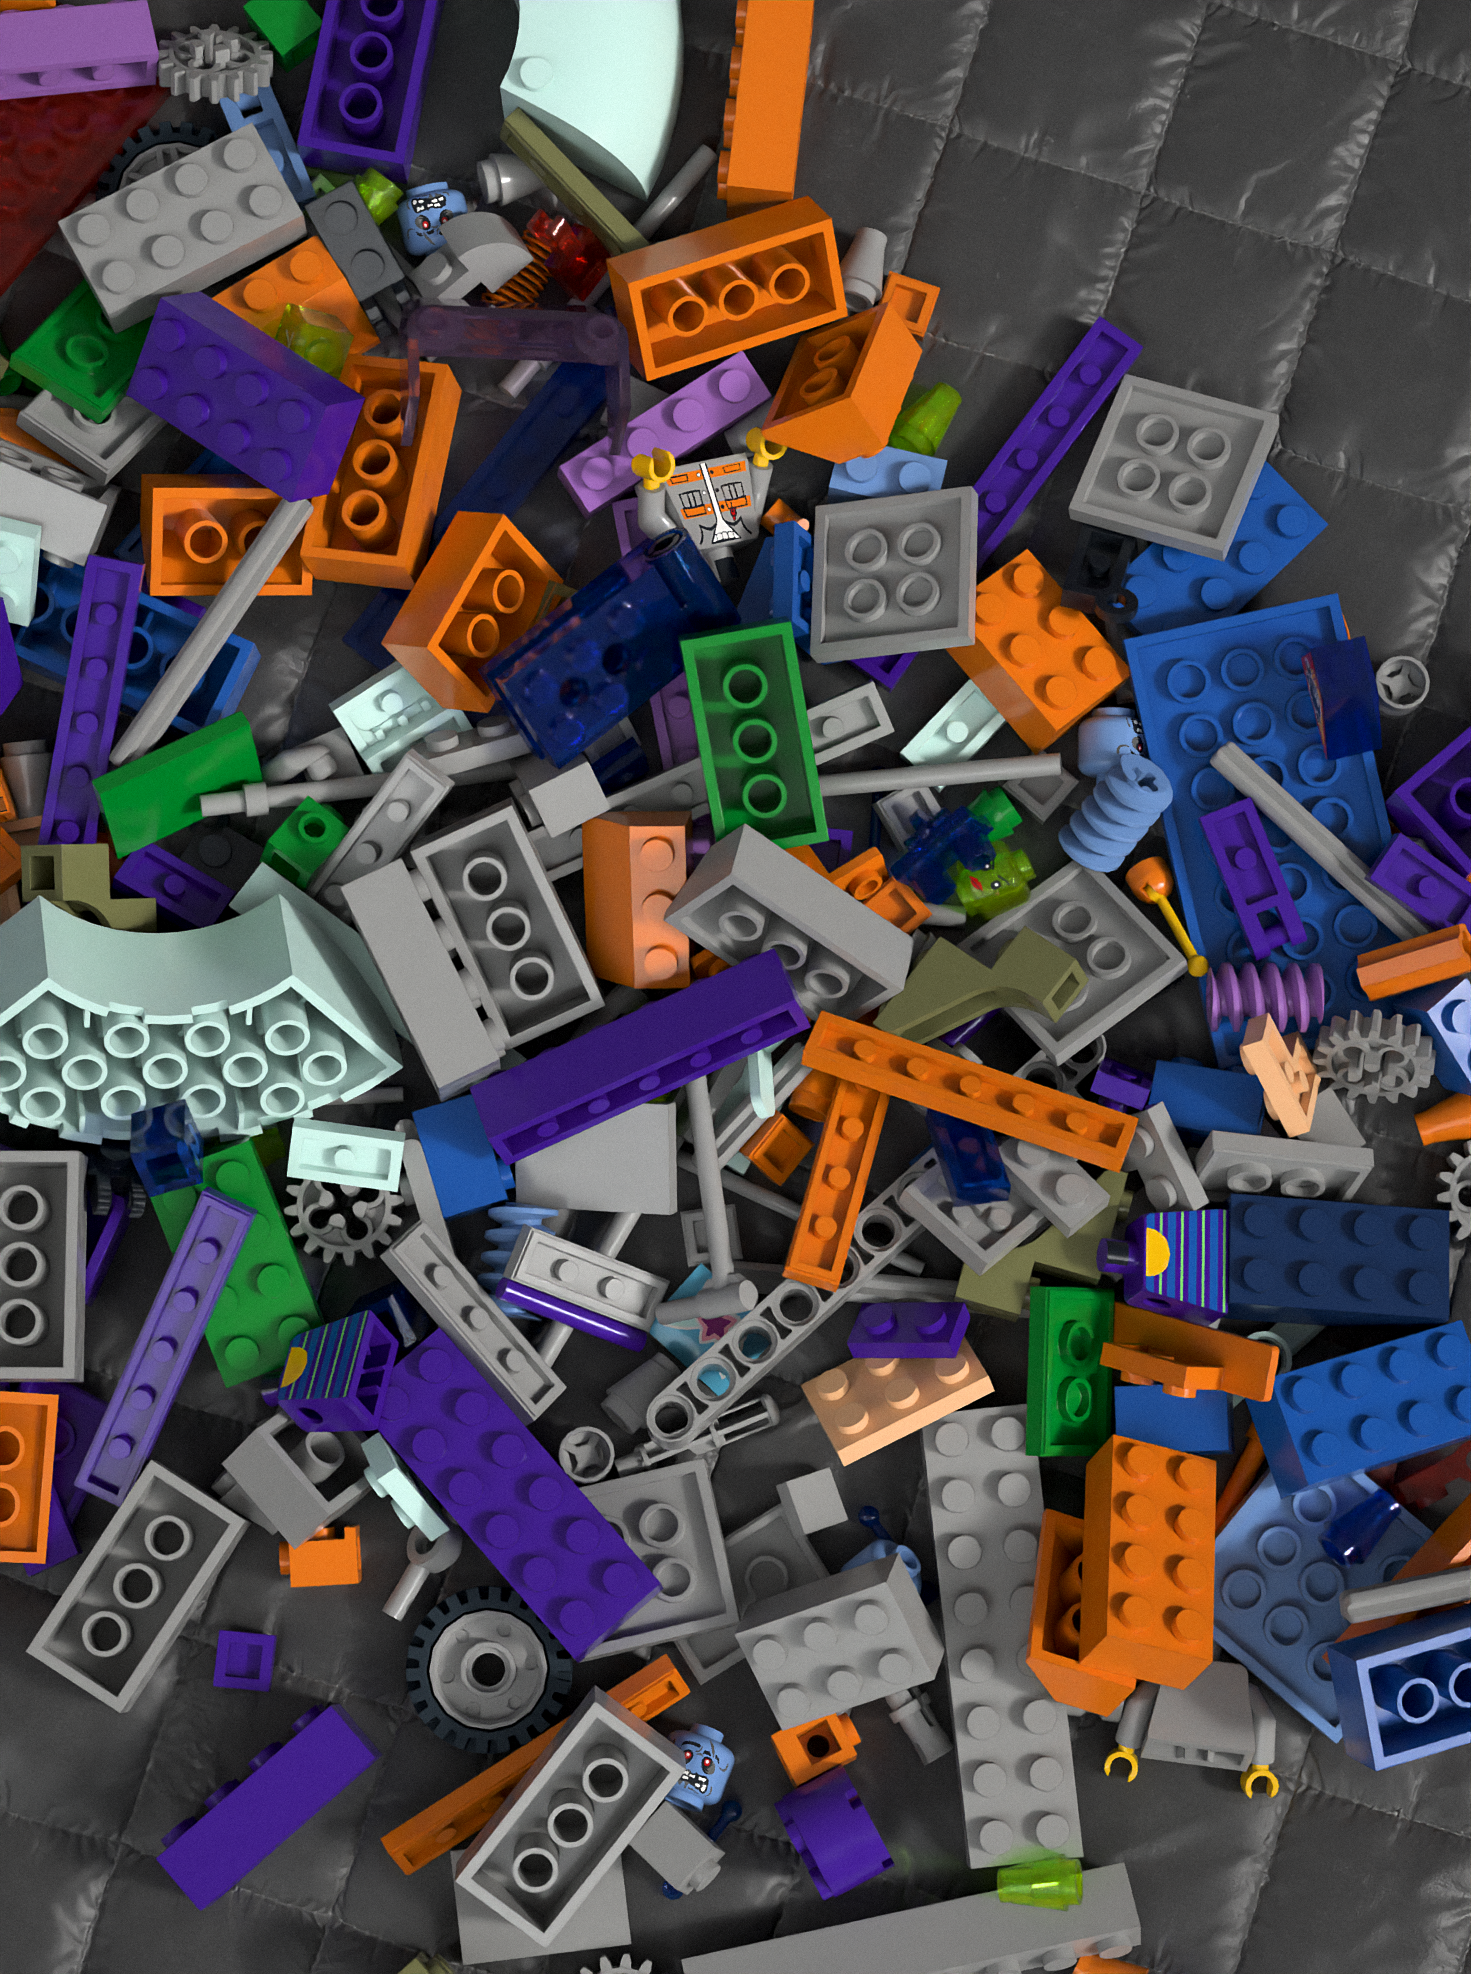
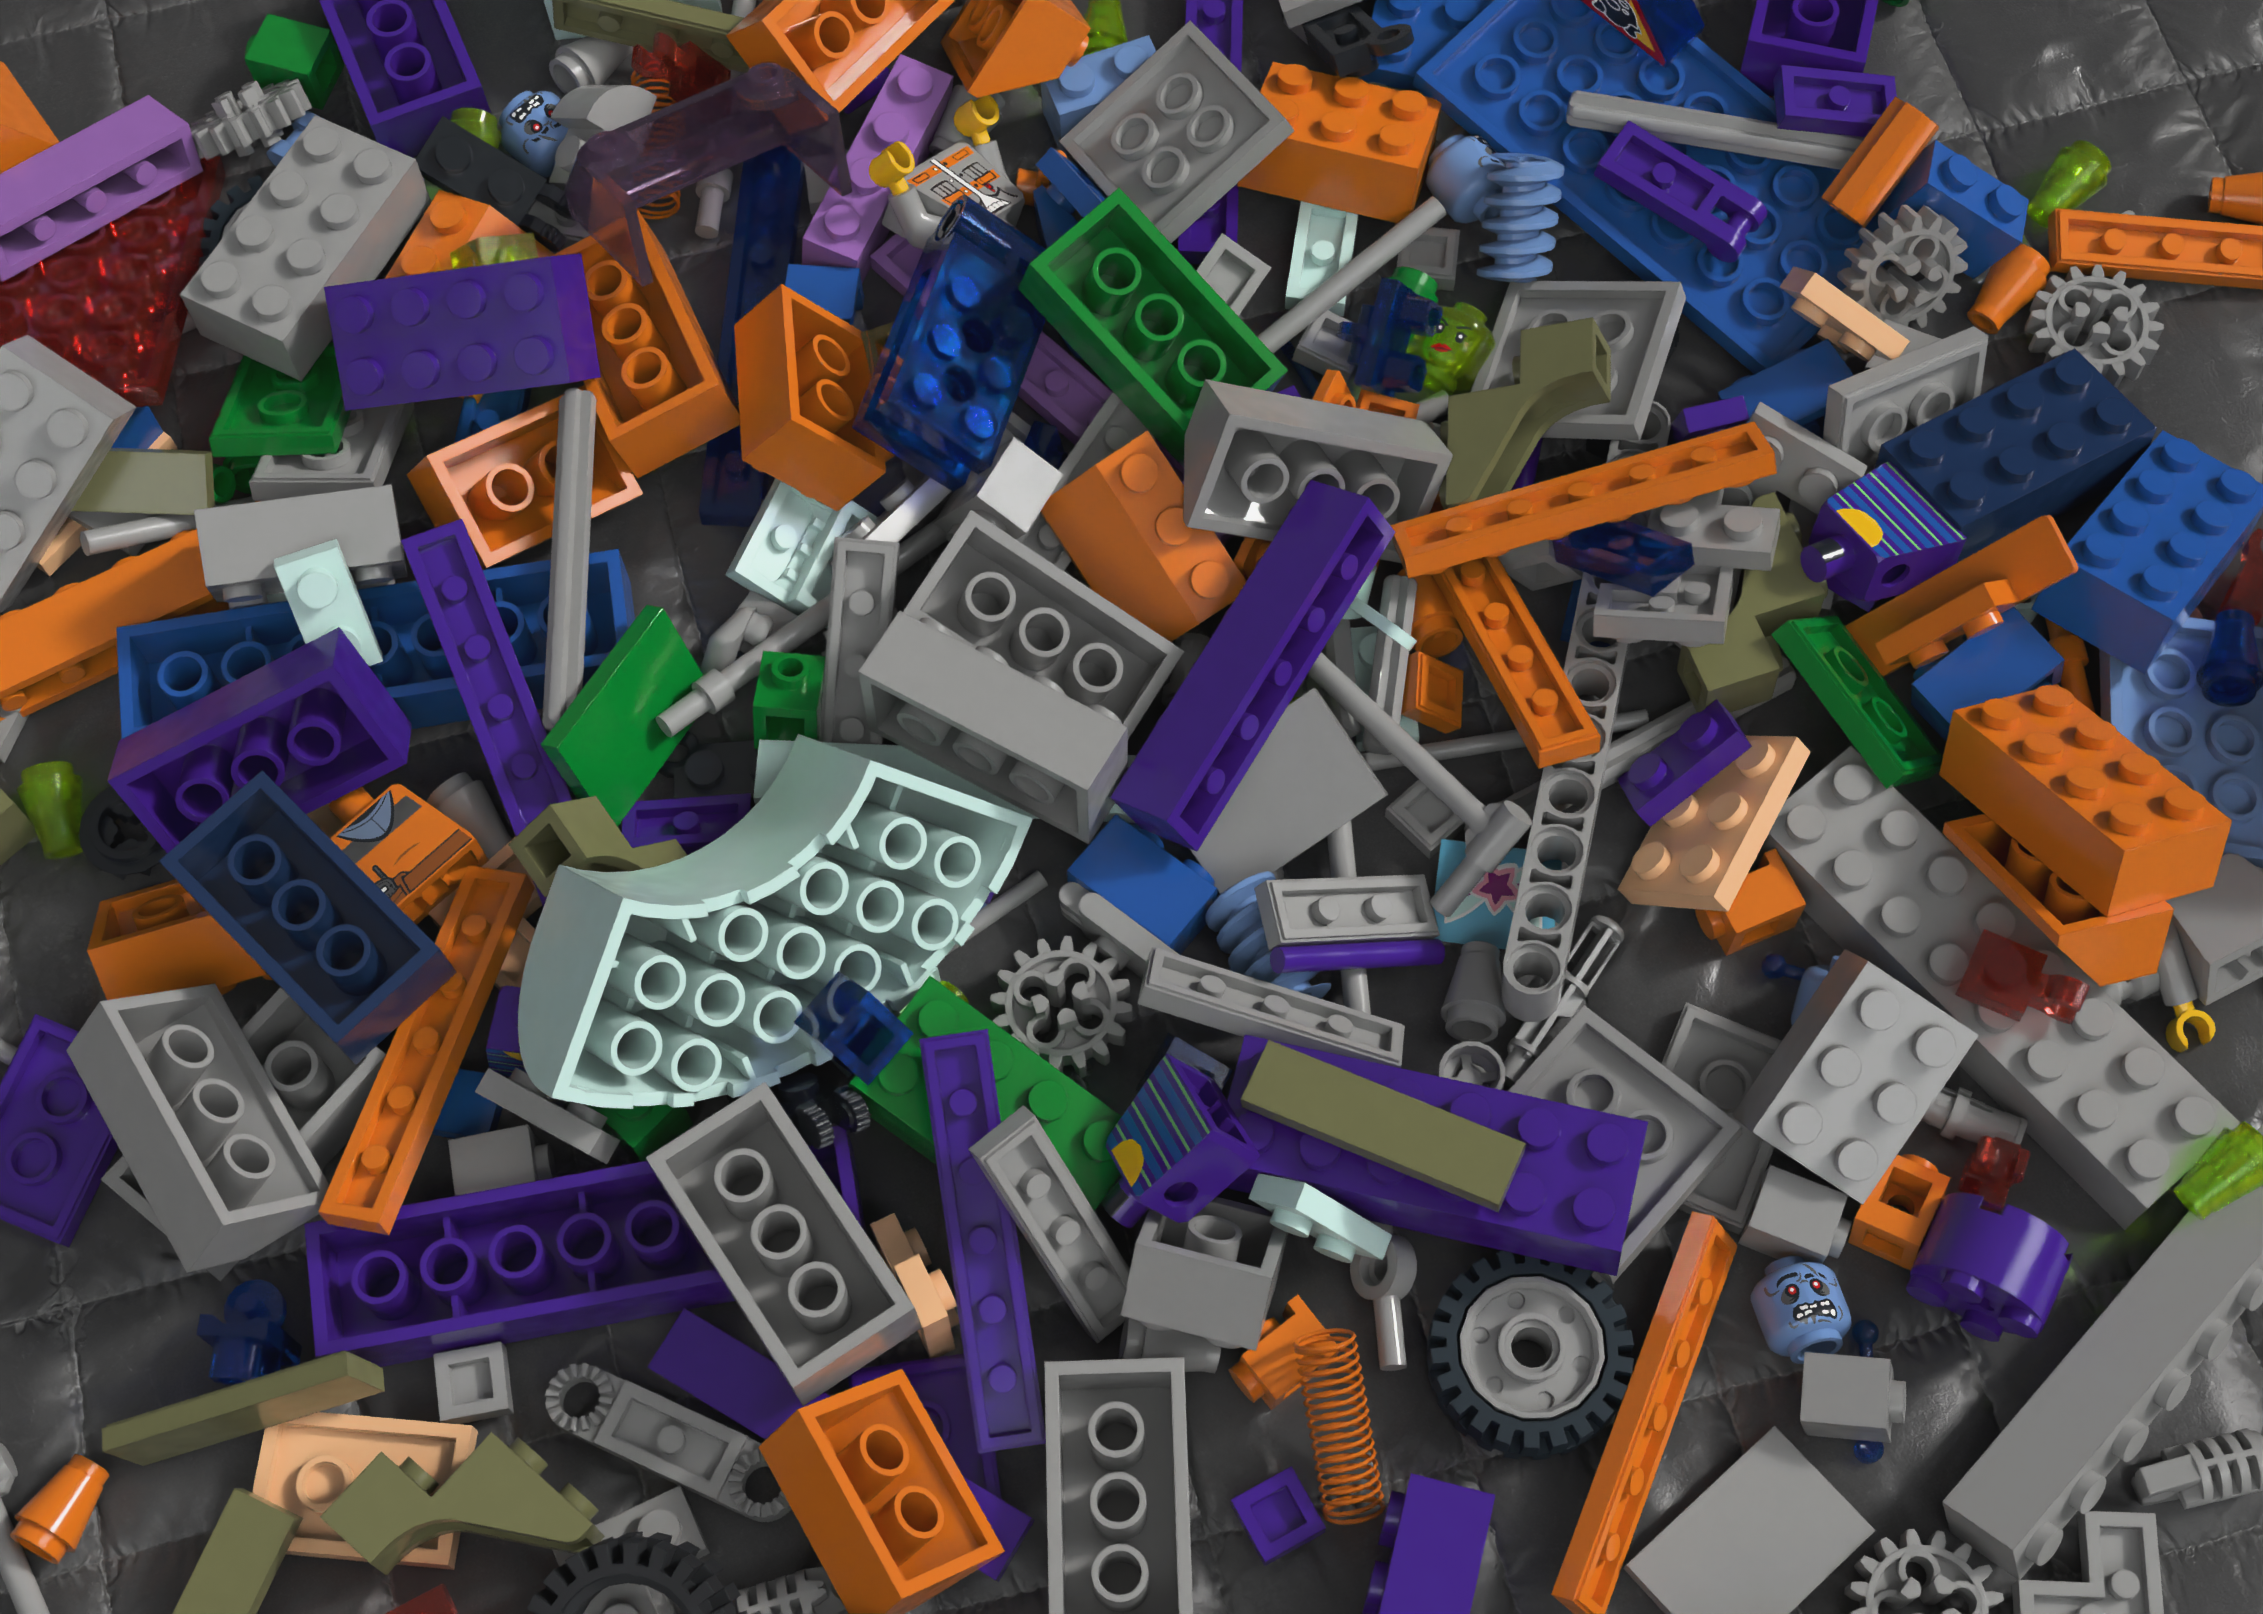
camera: 30 degrees left, 15 degrees down
light aqua plate [287,1117,406,1192] -> none
light grey brick [455,1685,686,1949] -> none
light grey tile [776,1467,848,1539] -> none
hinge [1125,856,1209,977] -> none
medium lavender piece [1206,962,1324,1033] -> none
none -> blue panel [785,264,865,325]
none -> light nougat plate [870,1213,960,1358]
none -> light grey tile [969,1105,1130,1344]
none -> olive tile [1241,1040,1526,1212]
none -> orange piece [1293,1328,1386,1525]
none -> orange brick [1695,848,1806,956]
none -> light grey brick [1738,1165,1852,1264]
none -> clear red plate [1955,929,2090,1024]
none -> clear red plate [1958,1136,2031,1214]

